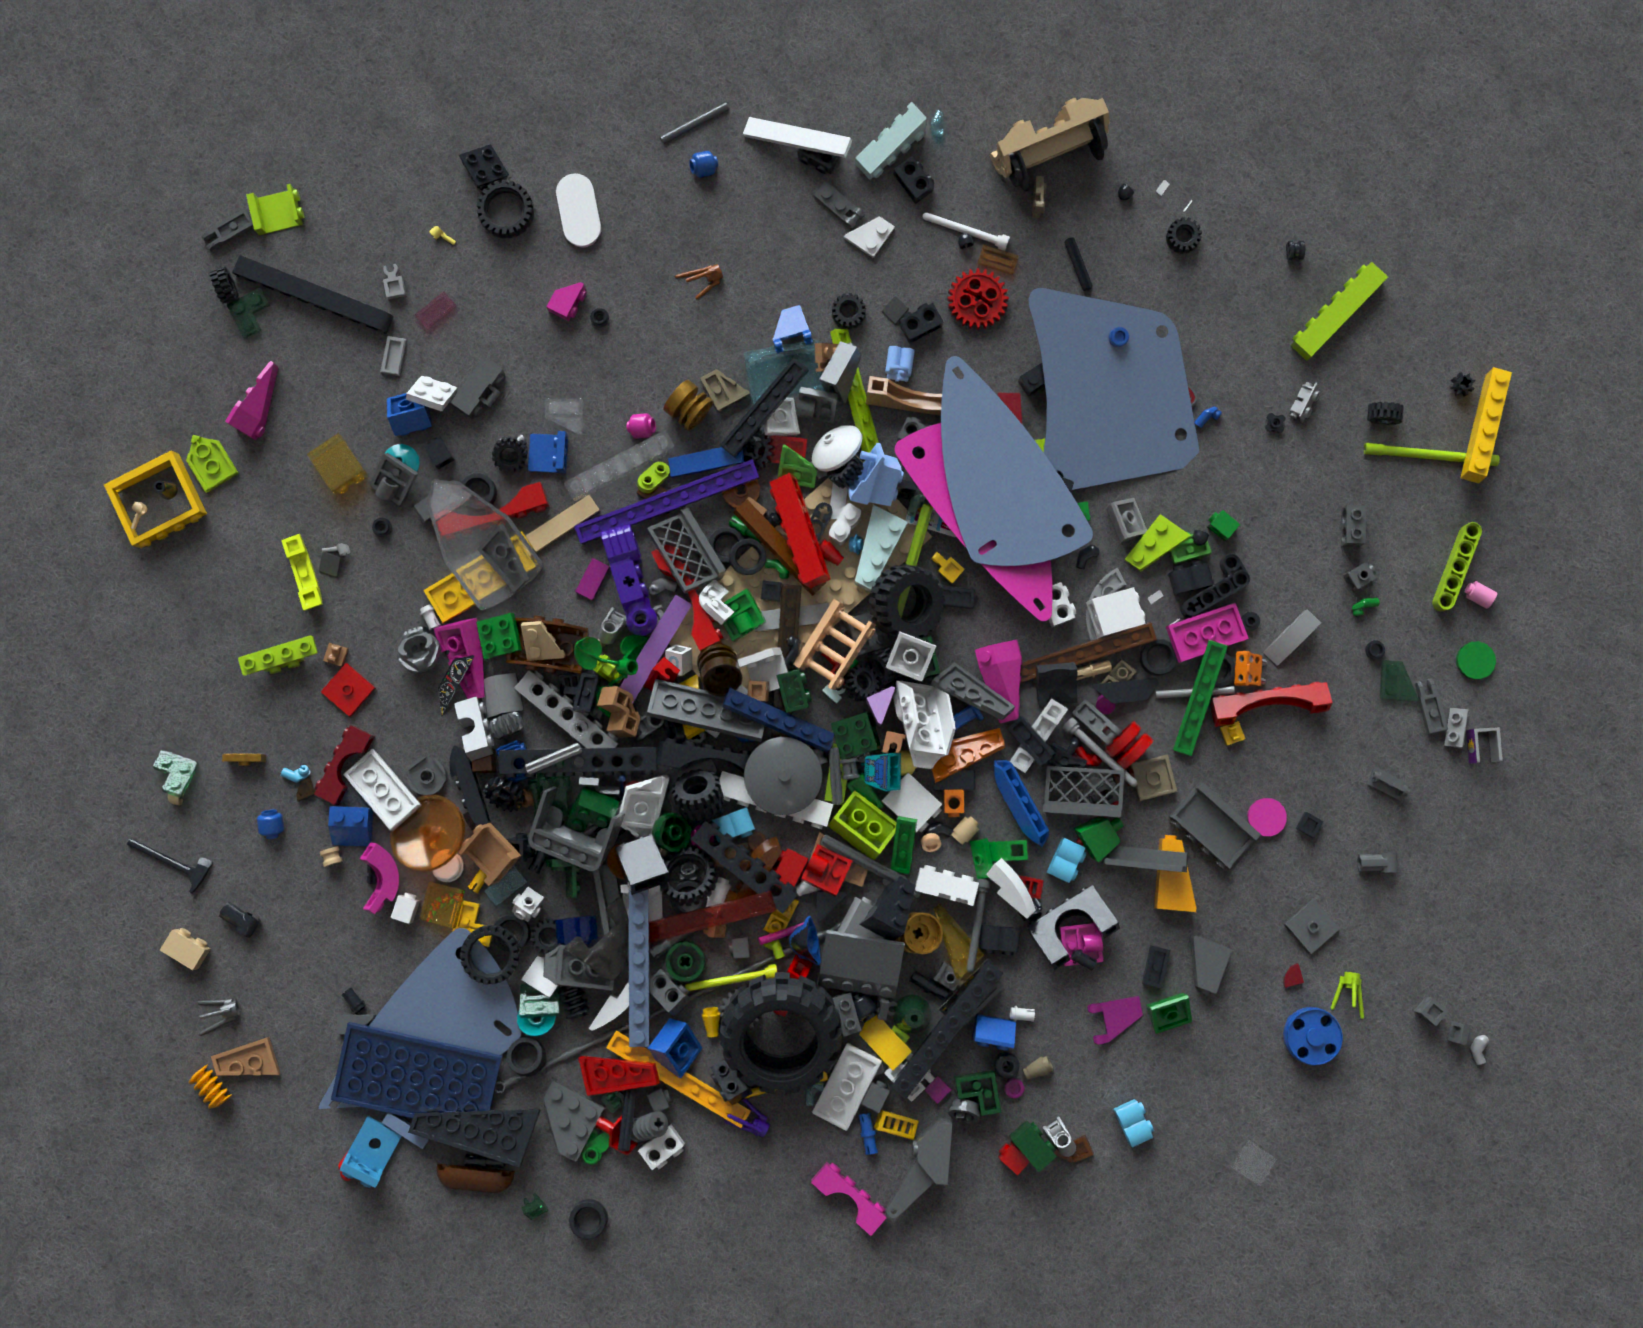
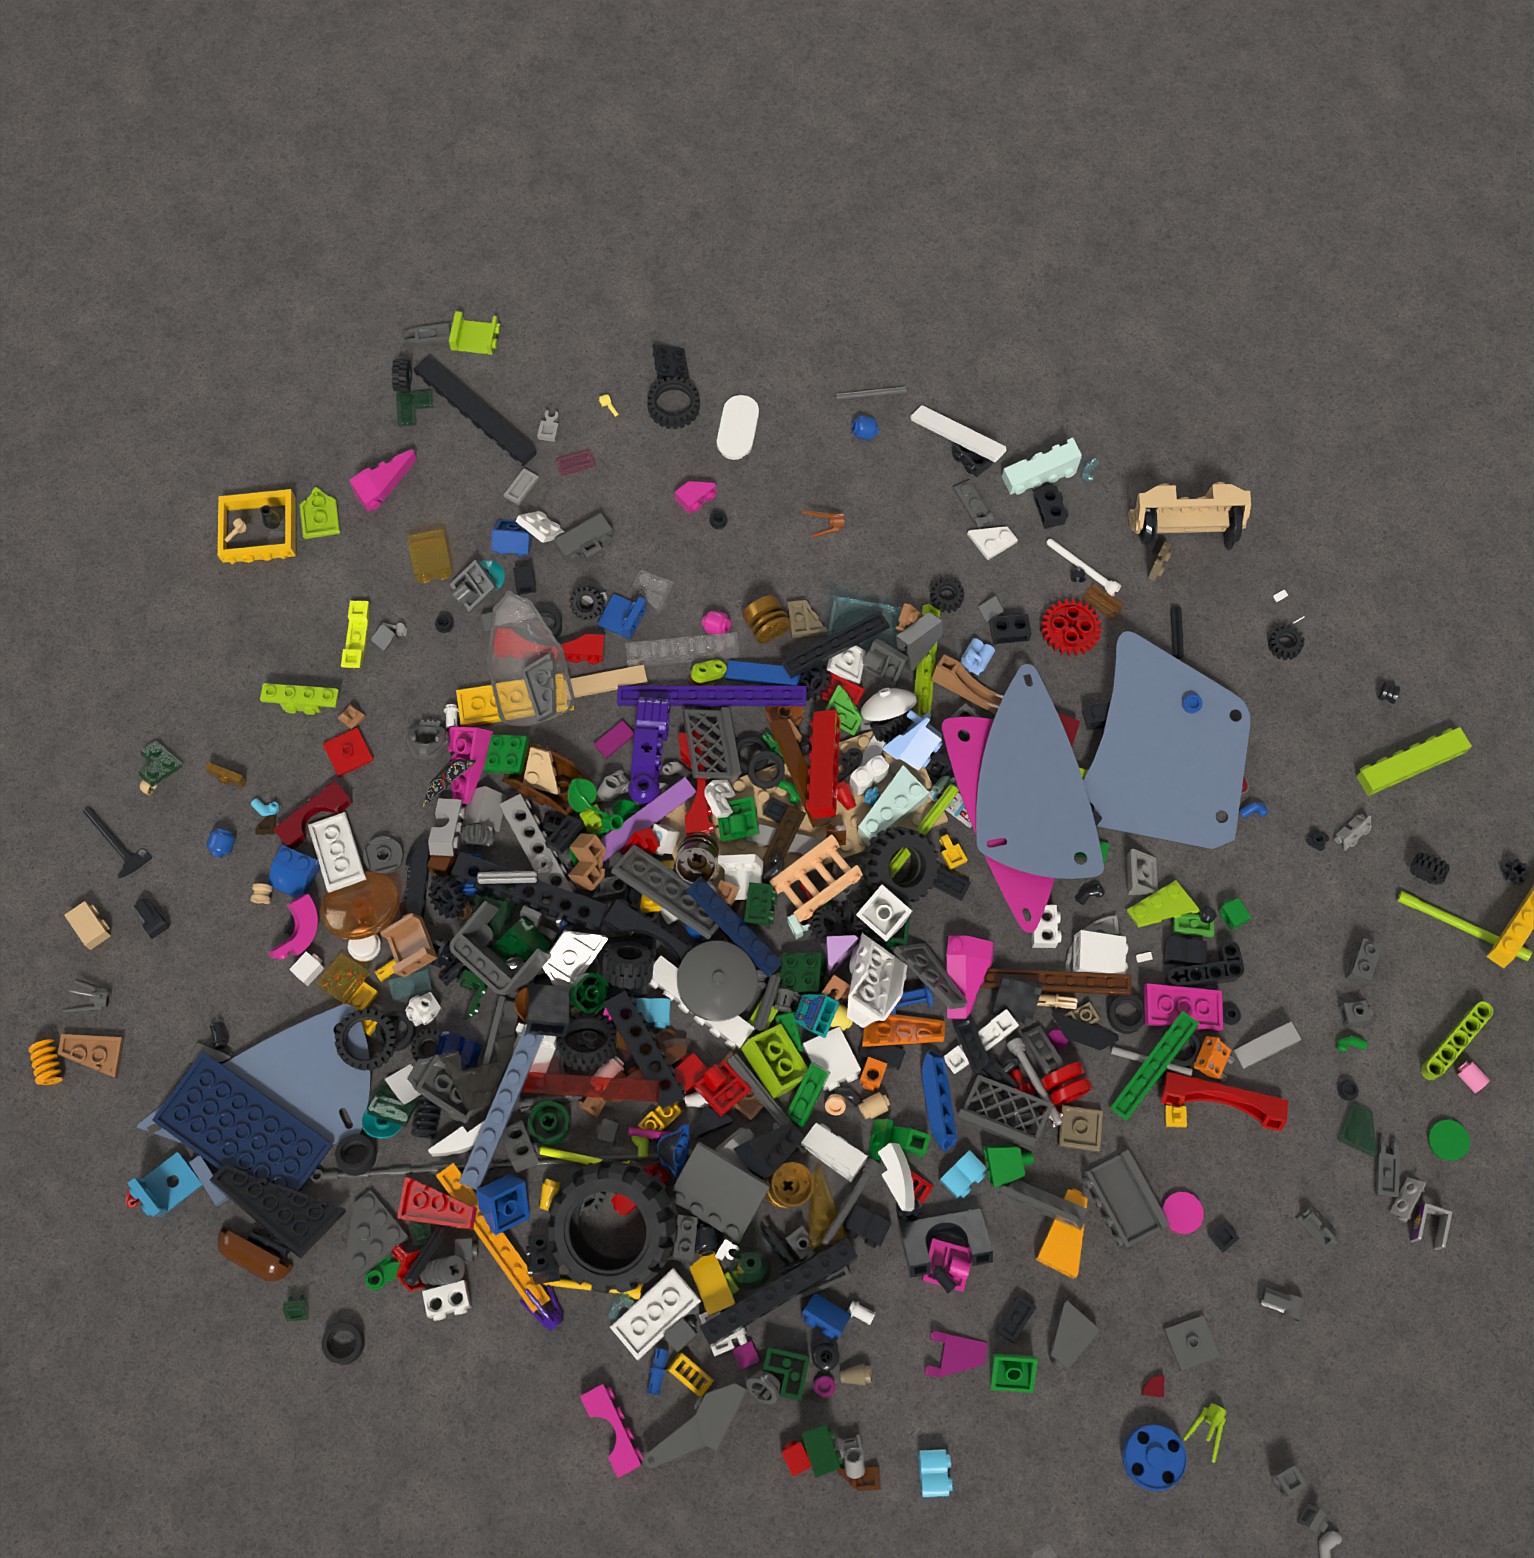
camera: 20 degrees right, 15 degrees down
flag [773,305,813,354] -> none
black hinge [1118,183,1134,200] -> none
none -> reddish brown tile [826,824,846,845]

